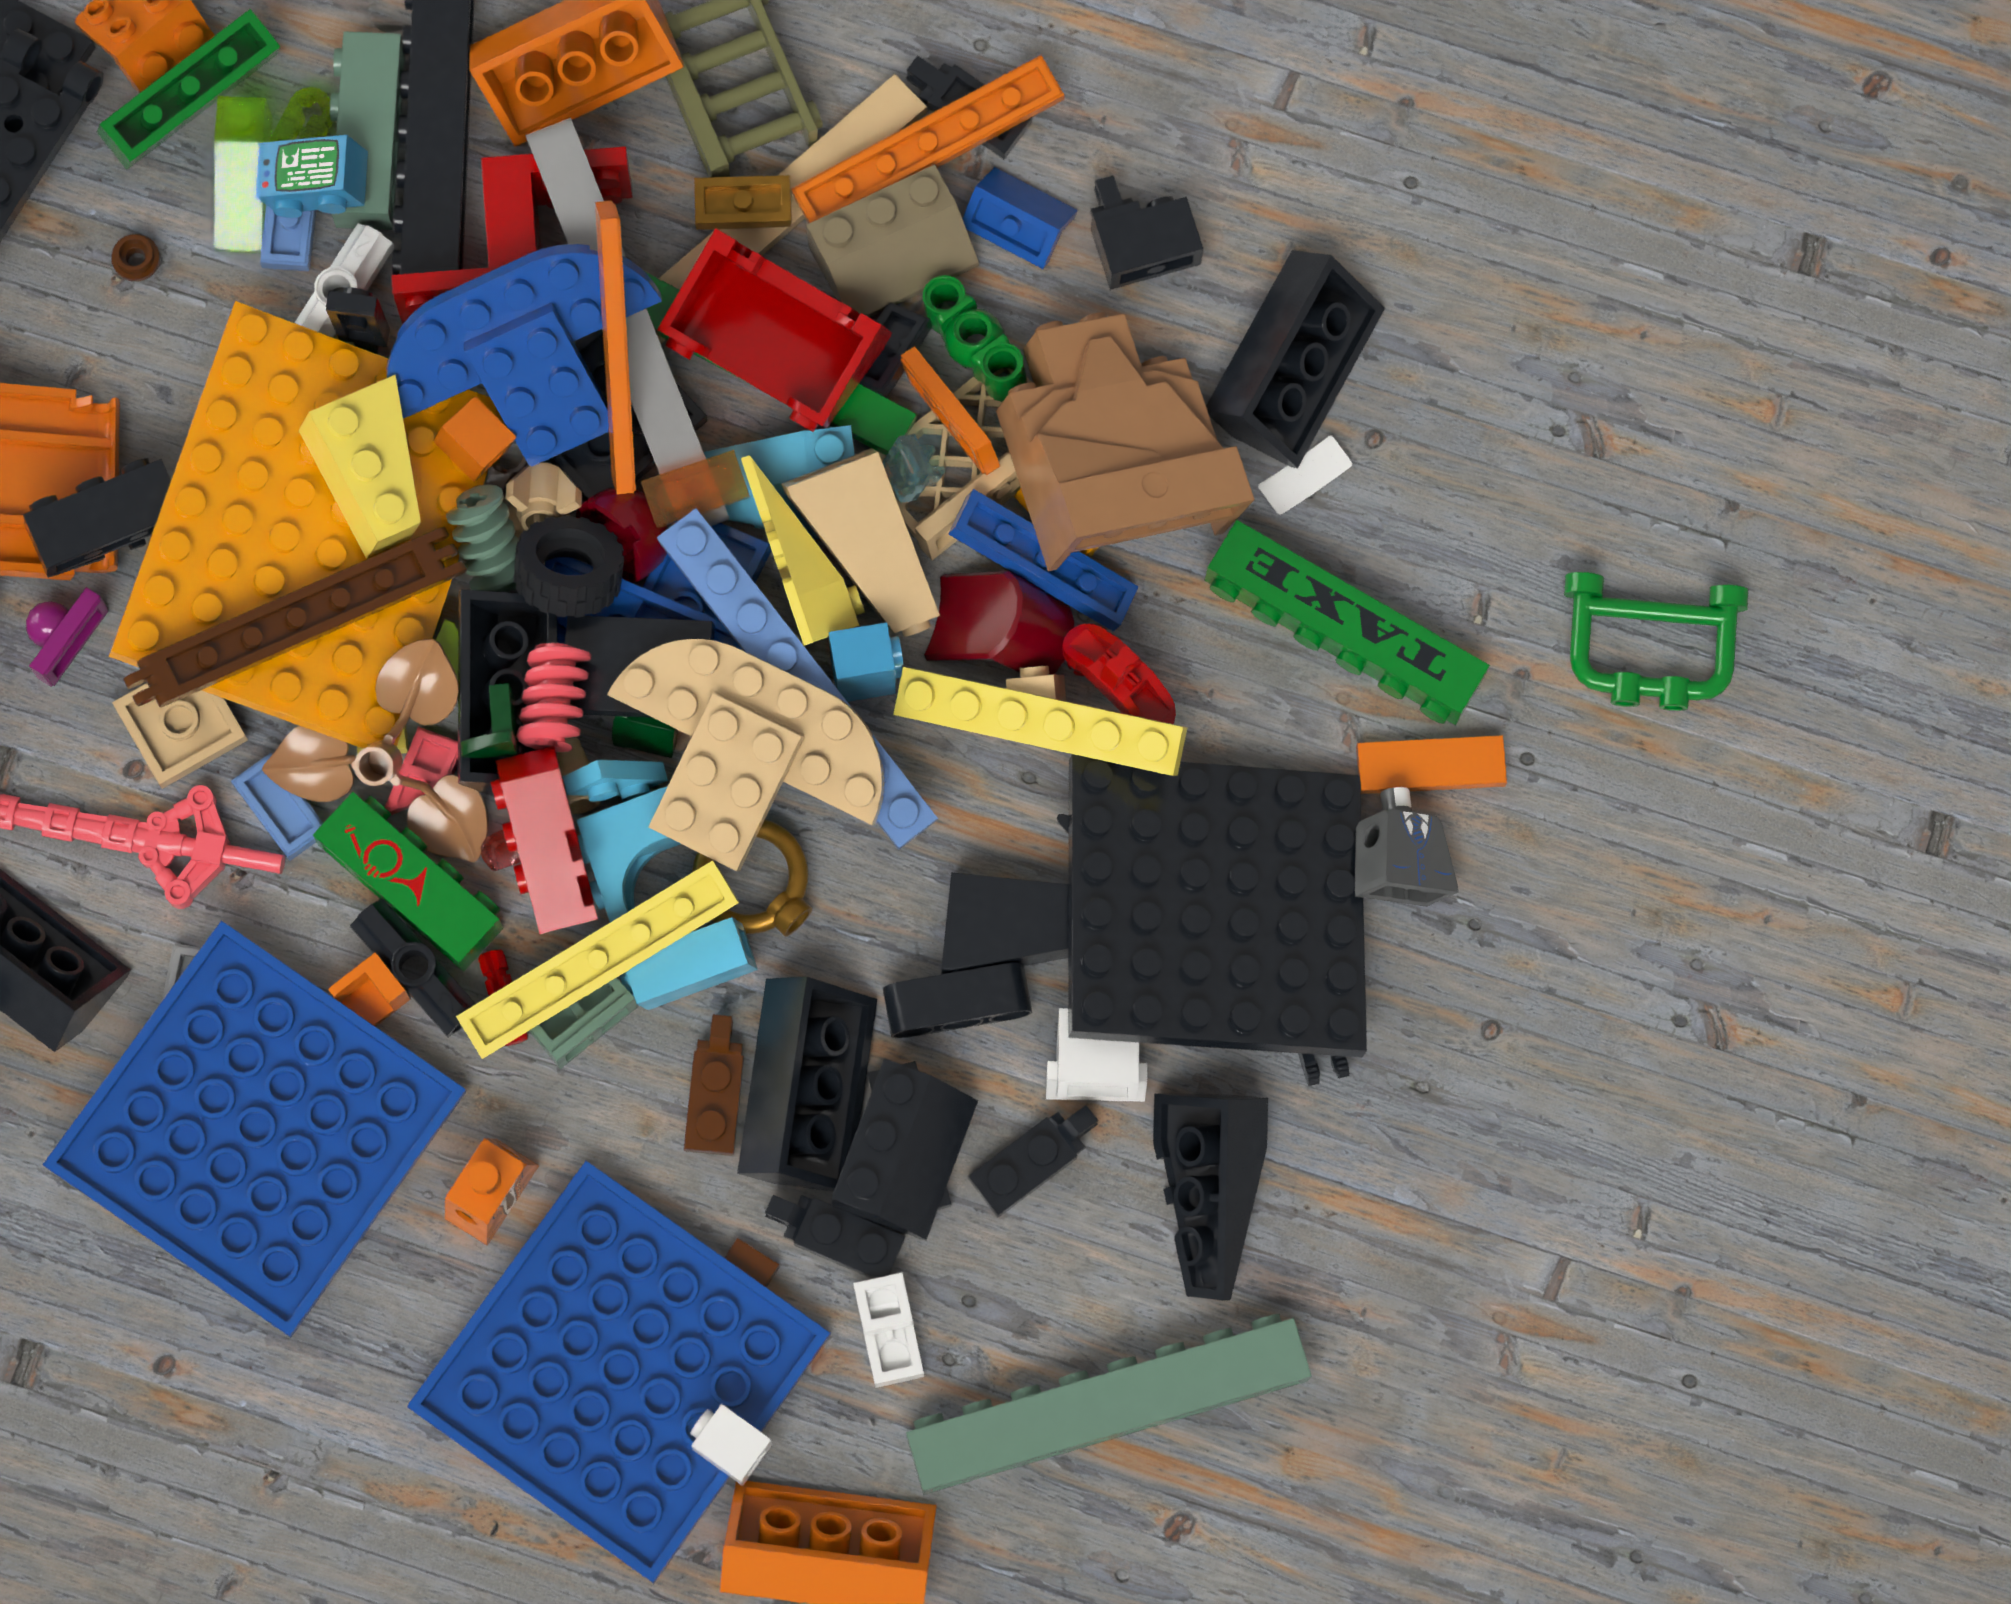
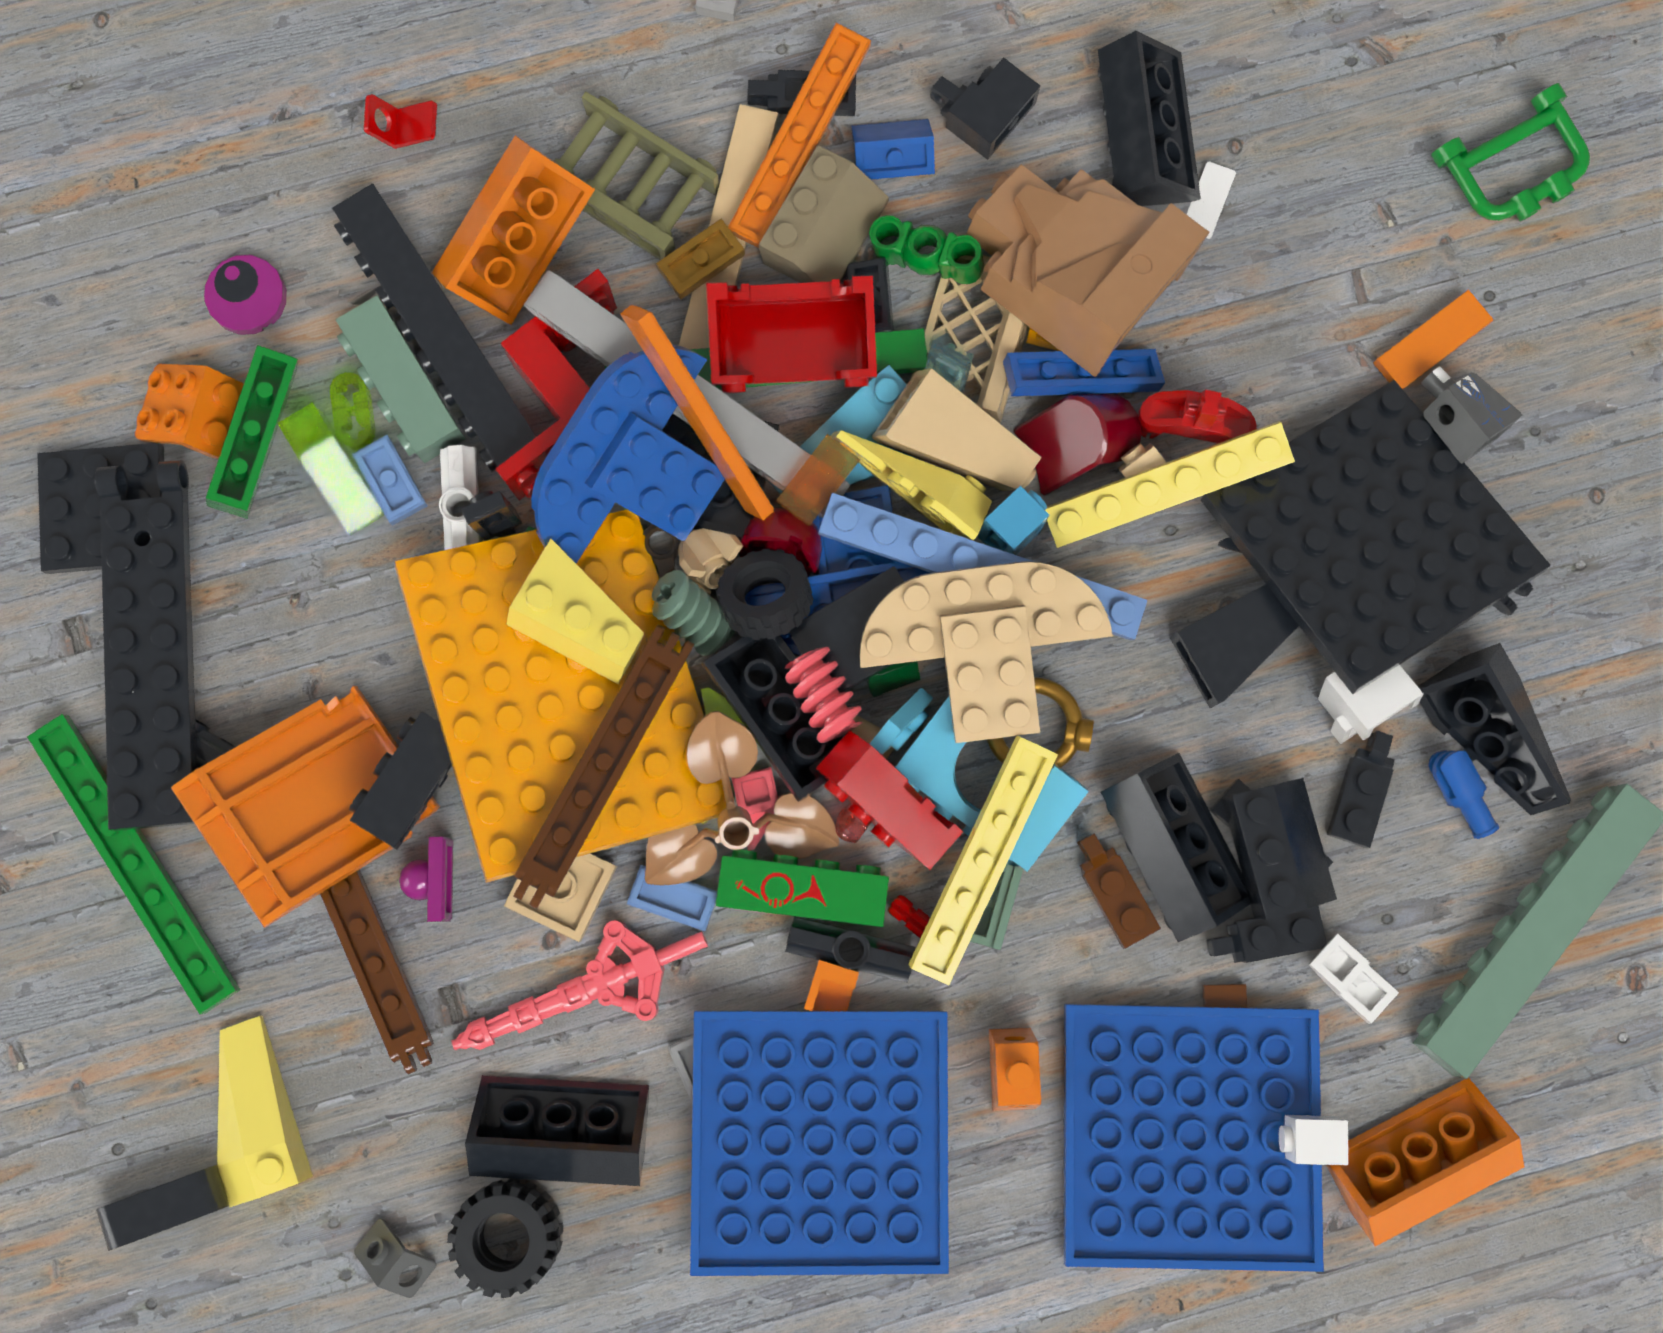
camera: 30 degrees left, 5 degrees up
reddish brown plate [111,234,160,282] -> none
brick [256,135,368,218] -> none
orange panel [433,397,517,482] -> none
dark green tile [461,683,519,758] -> none
black beam [883,963,1032,1038] -> none
orange tile [900,346,1000,476] -> none
green brick [1204,520,1490,726] -> none
none -> blue arm [1428,750,1499,839]

